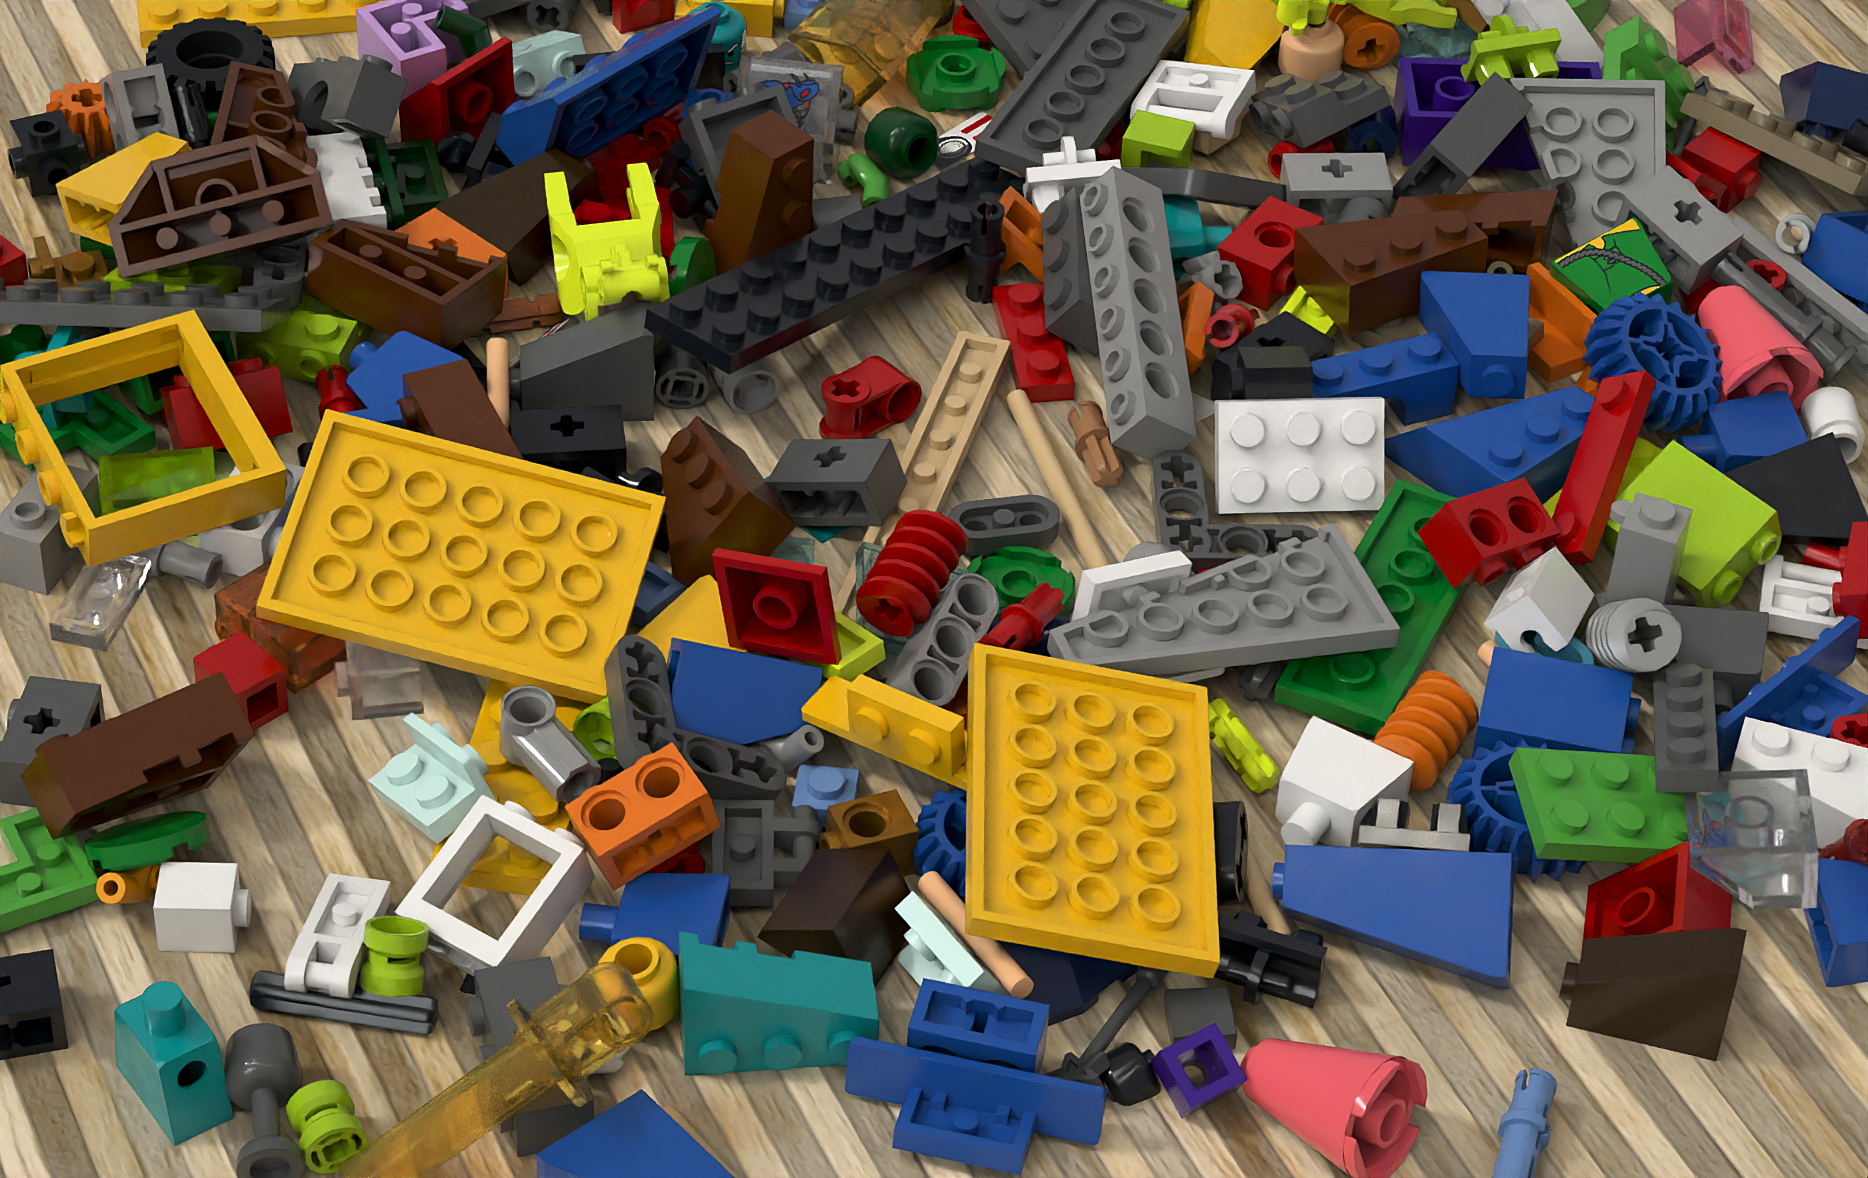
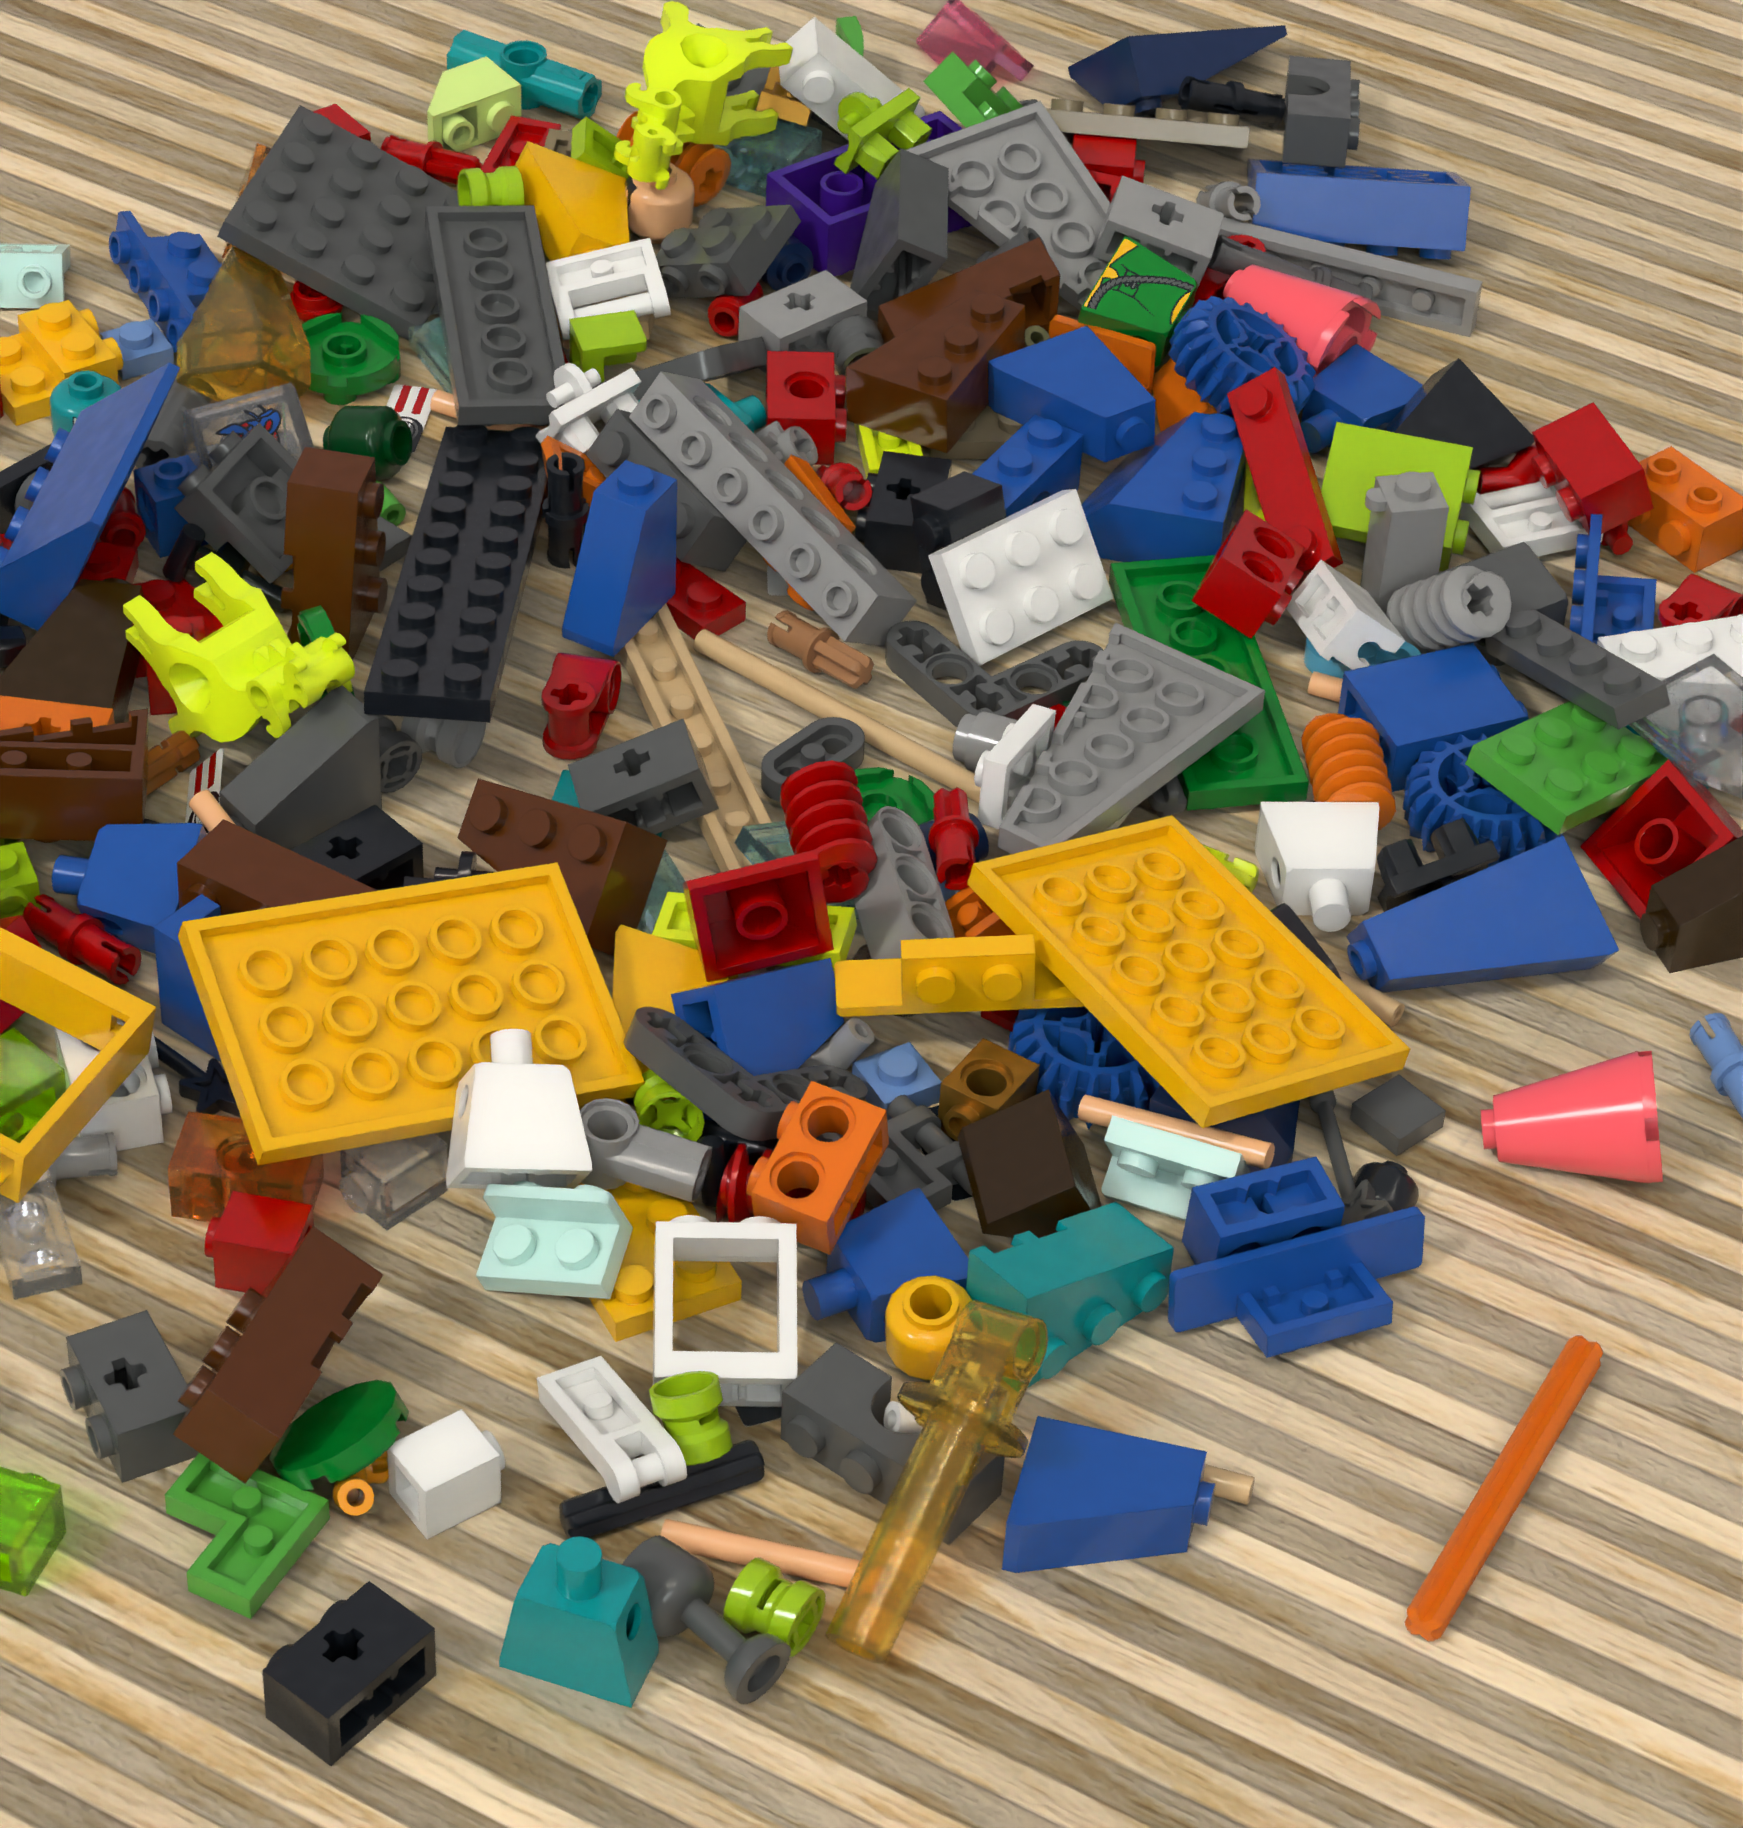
camera: 35 degrees left, 0 degrees up
dark purple plate [1151,1022,1247,1119] -> none
black hips [1214,910,1328,1008] -> none
white brick [1801,387,1865,464] -> none
none -> white torso [446,1029,592,1189]
none -> blue slope [562,460,677,657]
none -> light nougat bar [660,1519,879,1593]

